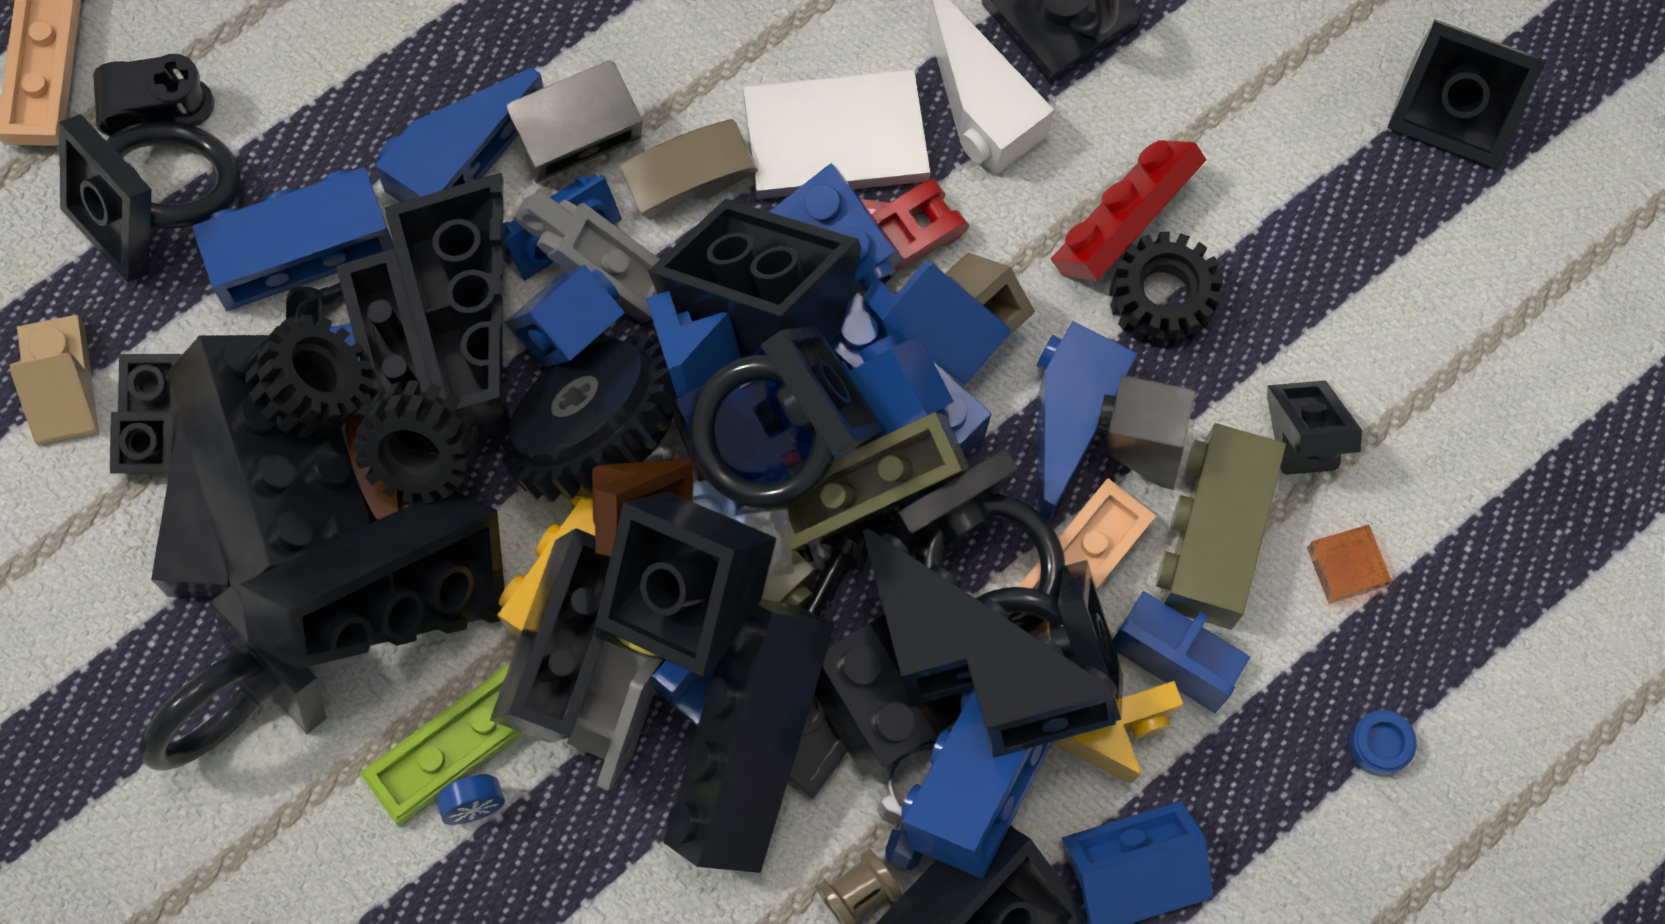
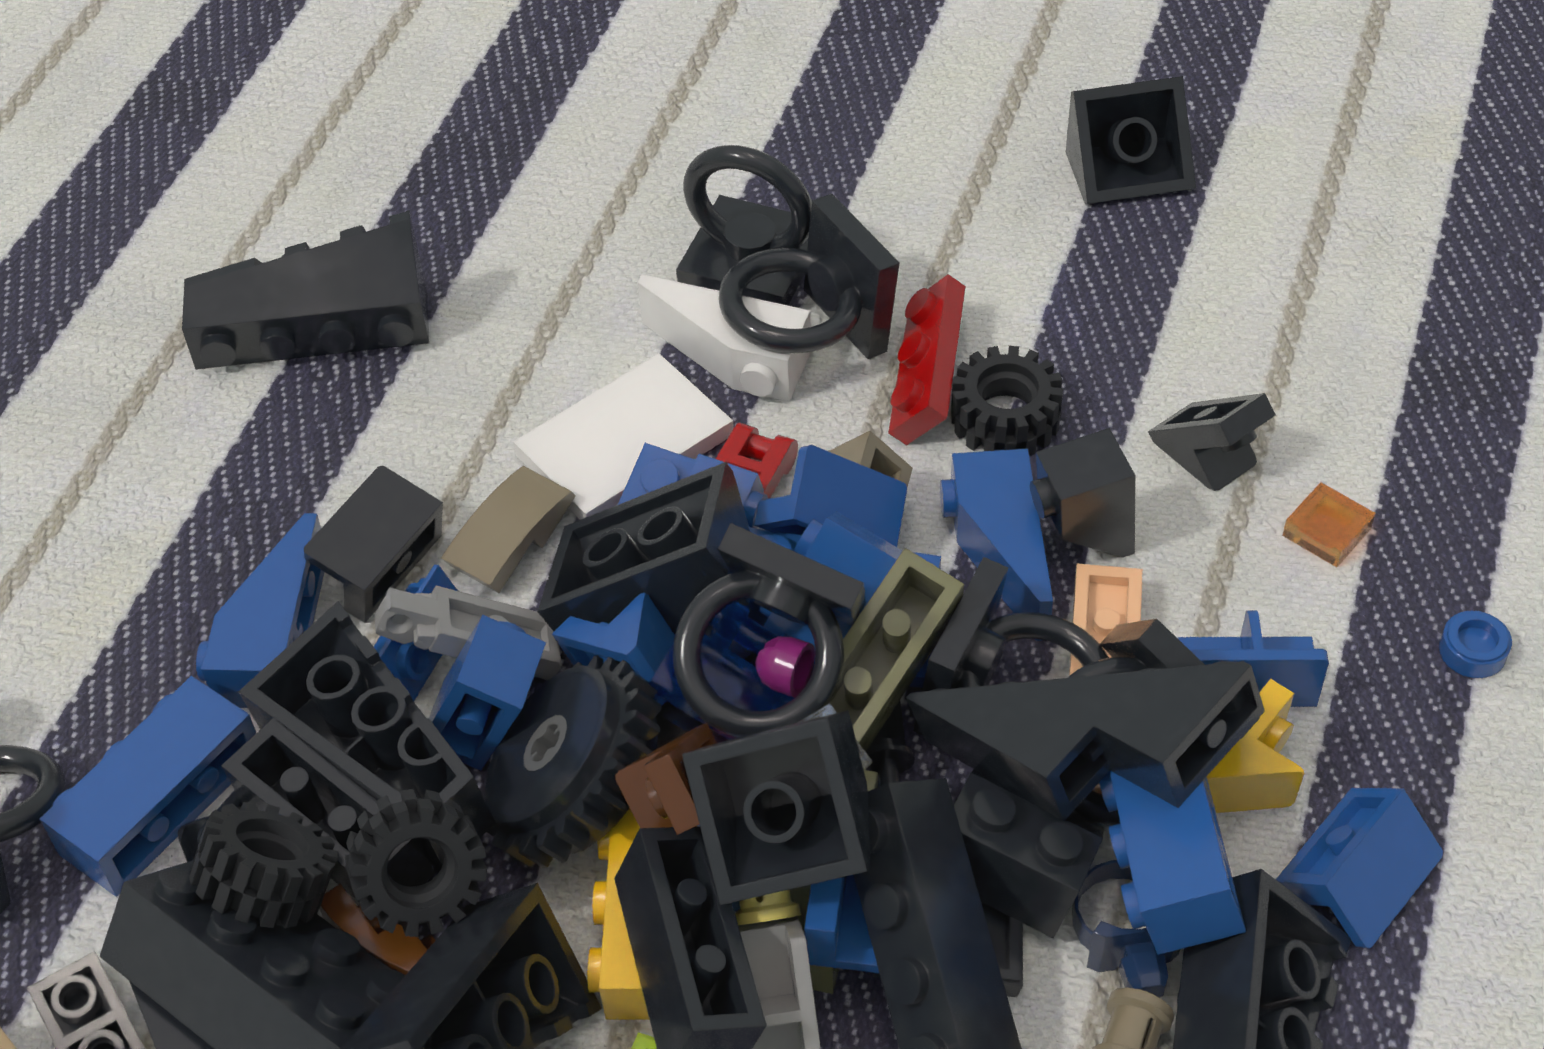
camera: 25 degrees left, 20 degrees down
olive brick [1155,423,1286,630] -> none
none -> black tile [718,193,900,359]
none -> magenta hinge [755,636,815,698]

